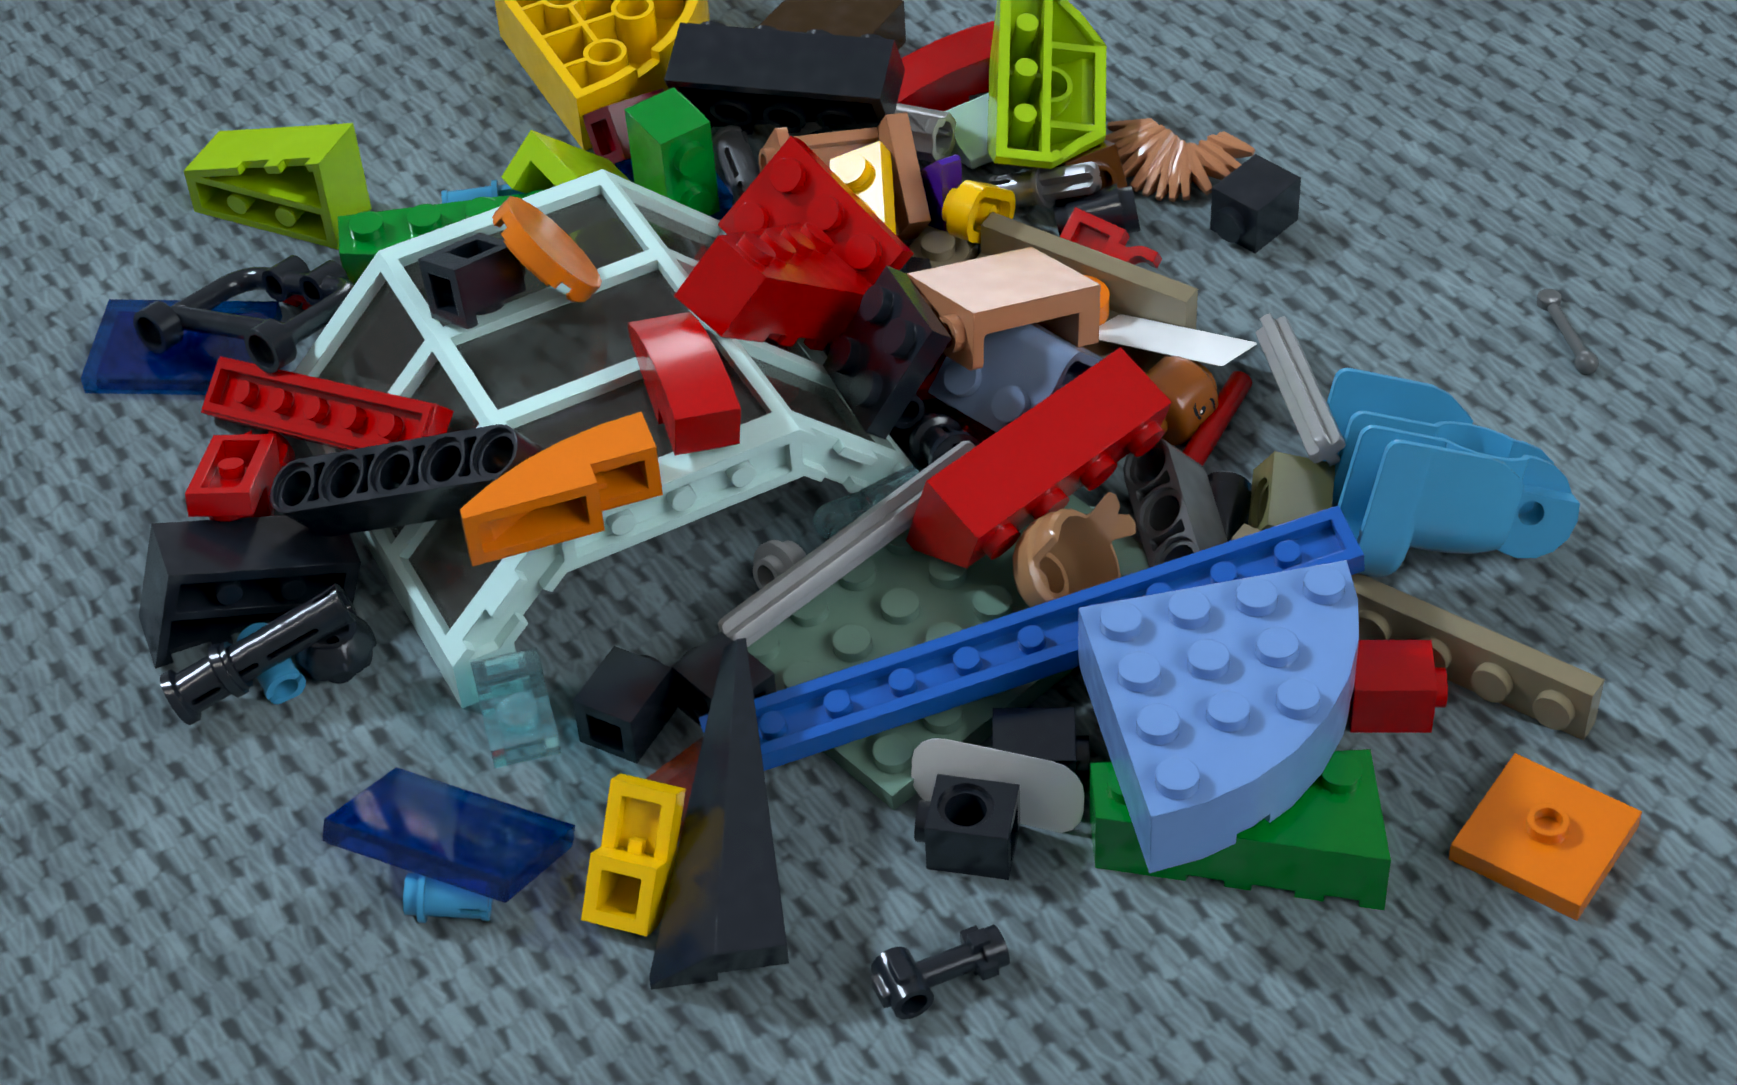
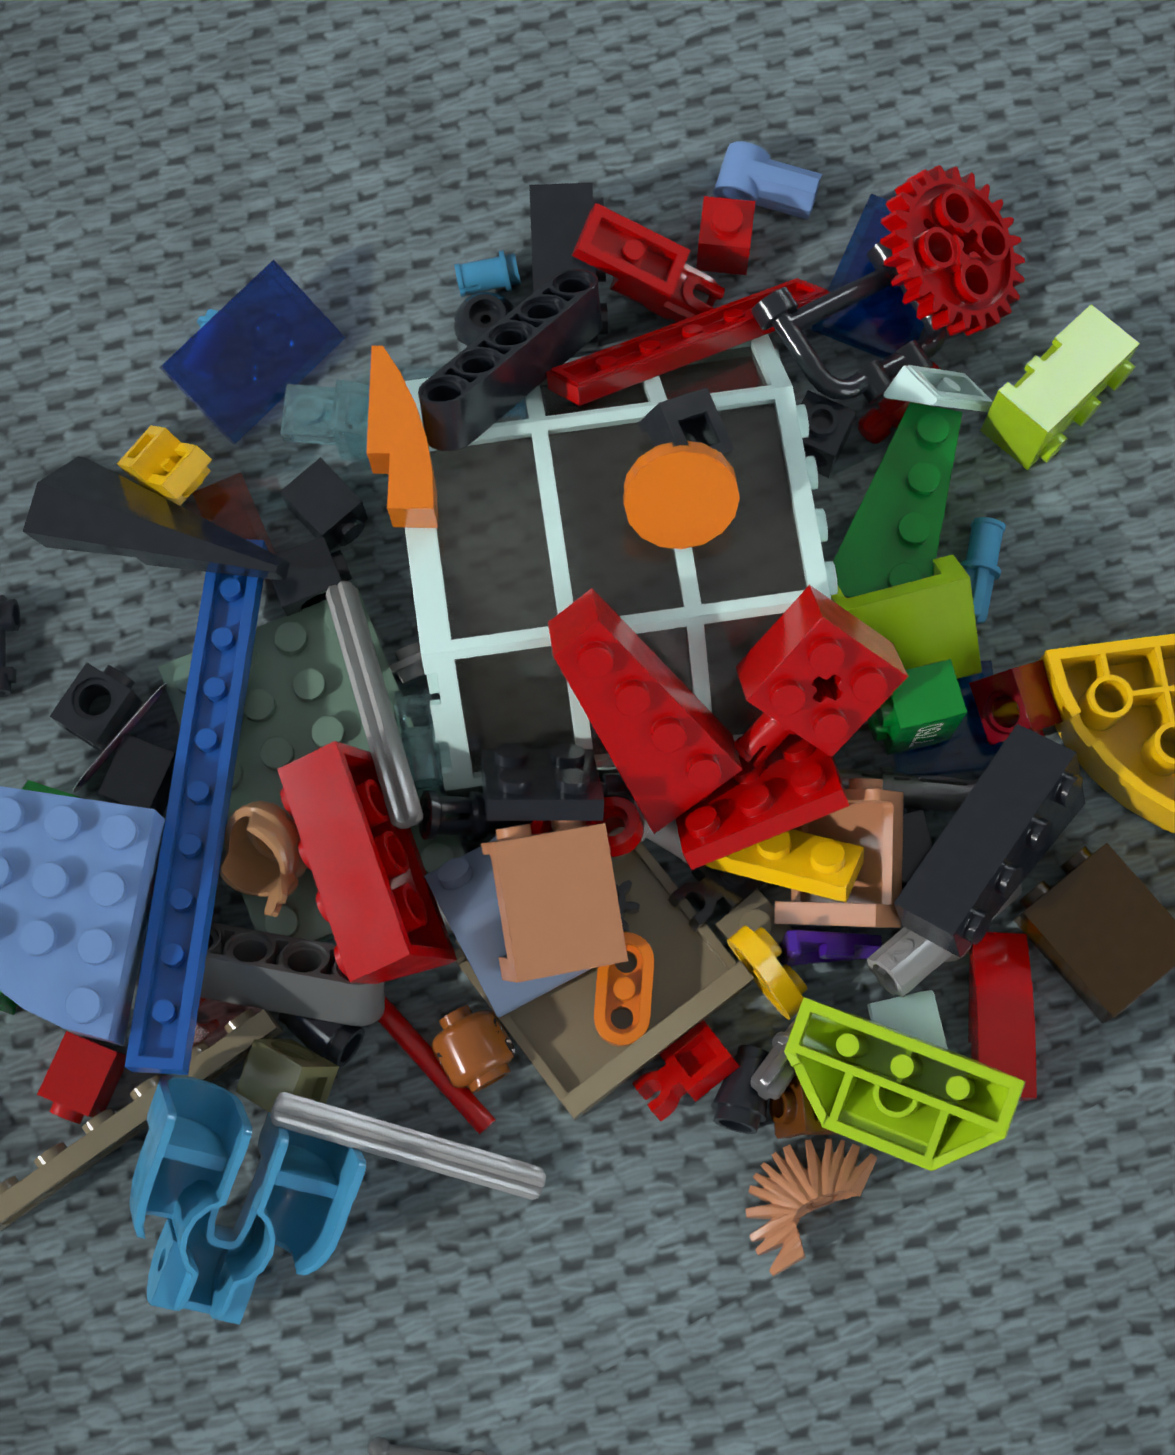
camera: 110 degrees right, 30 degrees up
black pin [160,584,357,726] -> none
red slope [628,312,741,456] -> none
white sticker [1099,314,1257,366] -> none
black brick [1210,154,1301,254] -> none
none -> red brick [696,196,755,275]
none -> medium blue piece [713,141,822,220]
none -> red brick [734,584,908,768]
none -> red gear [880,165,1025,336]
none -> light aqua slope [884,365,993,412]

